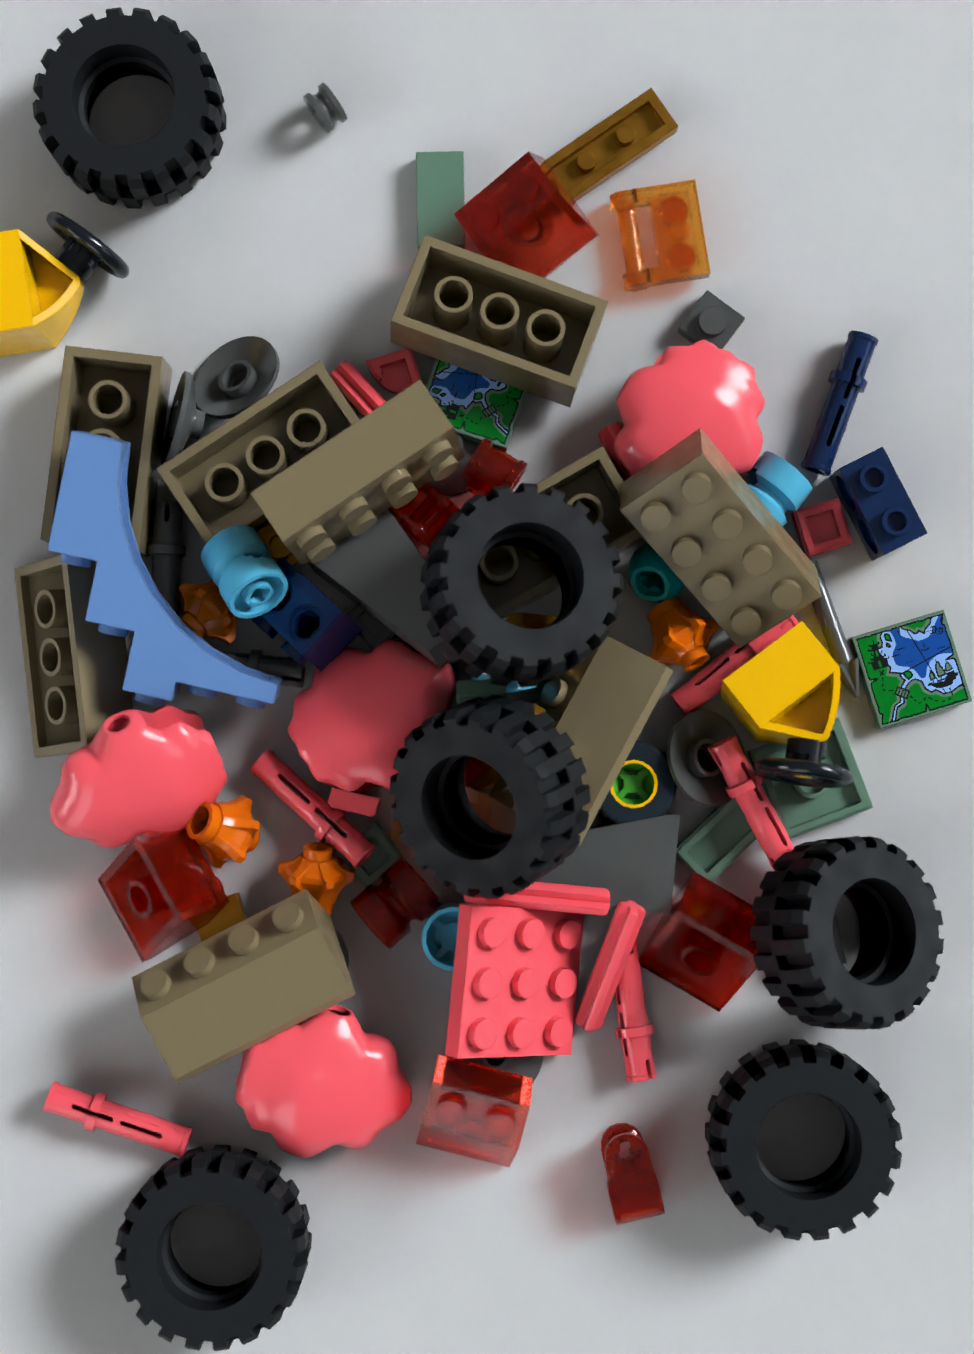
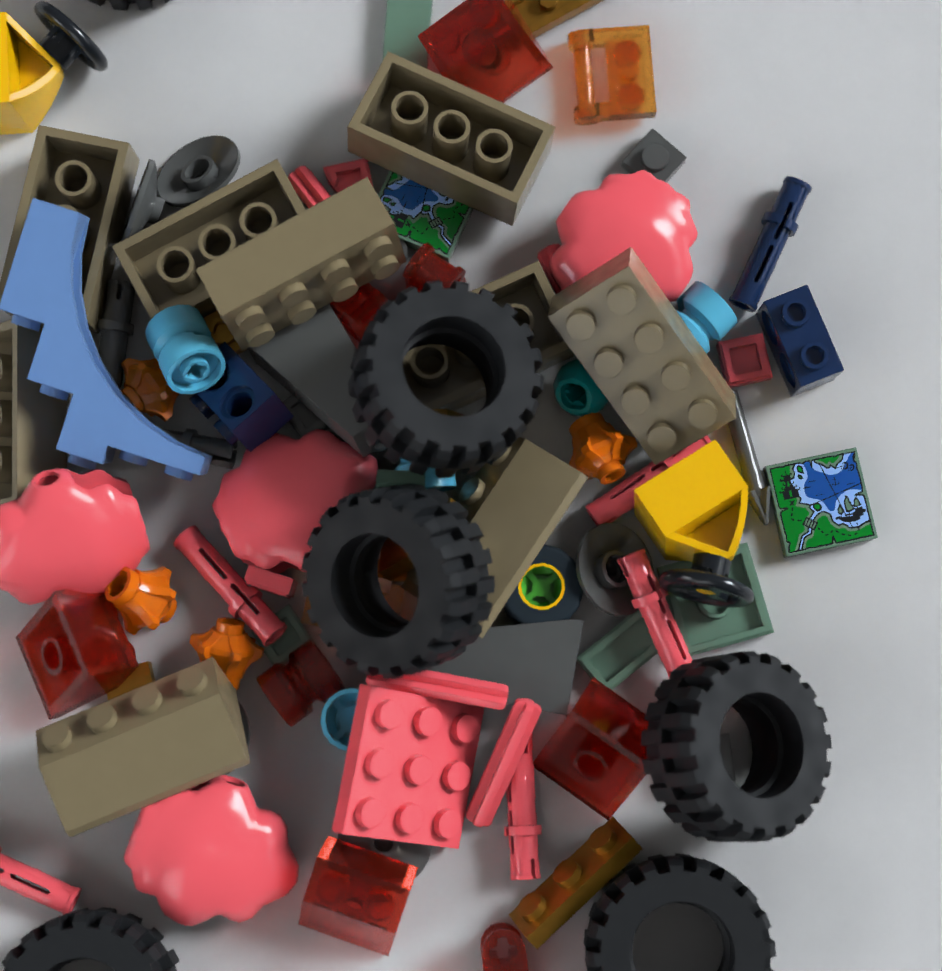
camera: 10 degrees right, 5 degrees down
none -> pearl gold plate [509,816,643,949]

